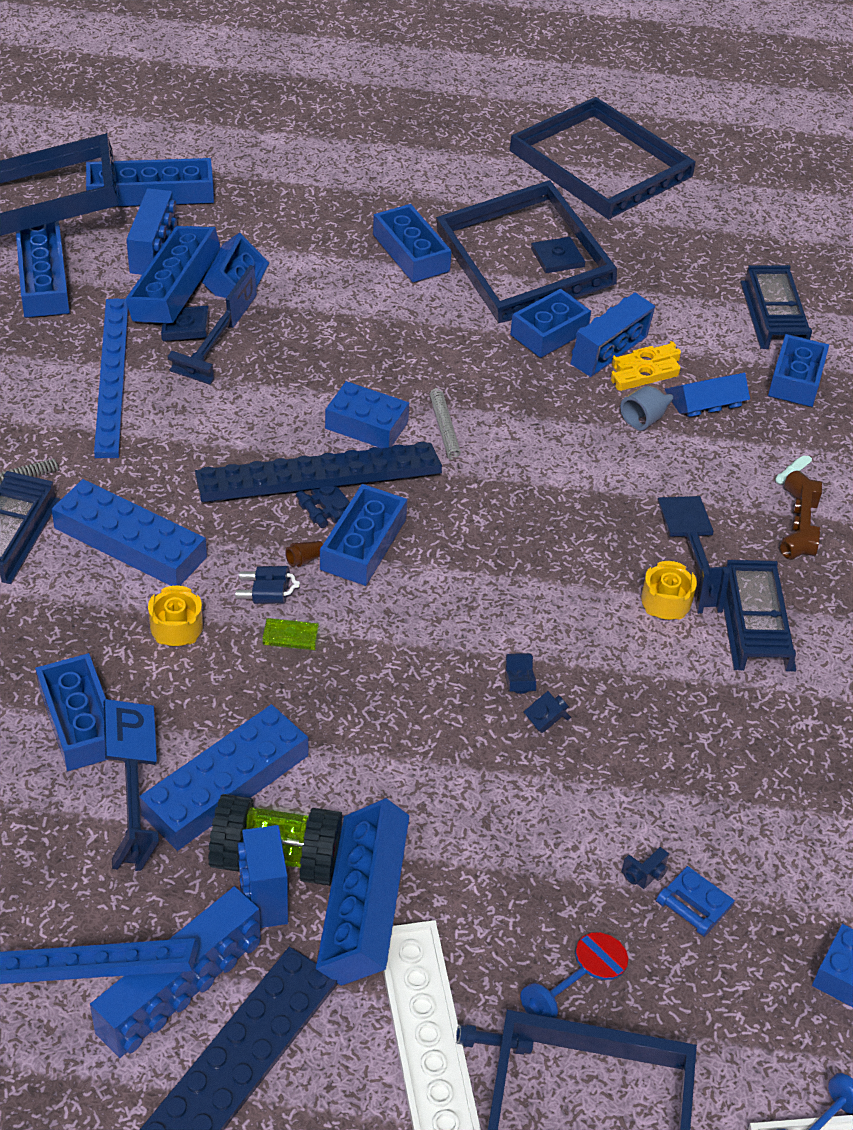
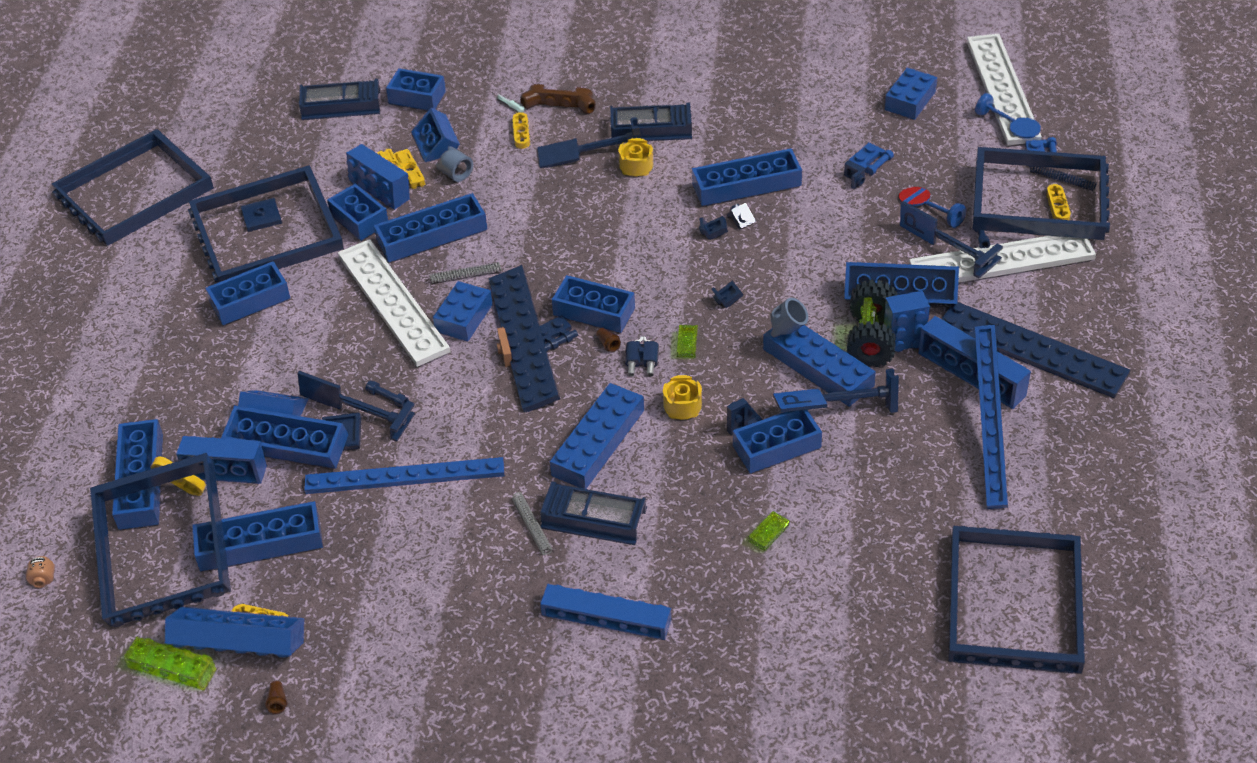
camera: 85 degrees left, 0 degrees up
none -> nougat head [26,556,55,588]
none -> yellow beam [151,456,206,496]
none -> white plate [338,239,450,367]
none -> dark blue bar [365,380,409,408]
none -> blue brick [374,193,488,263]
none -> nougat plate [496,327,512,367]
none -> yellow beam [513,112,530,149]
none -> blue brick [692,148,802,206]
none -> dark blue bracket [711,280,744,308]
none -> dark blue wing [727,398,763,436]
none -> sand blue piece [770,297,808,337]
none -> dark blue piece [900,201,1003,279]

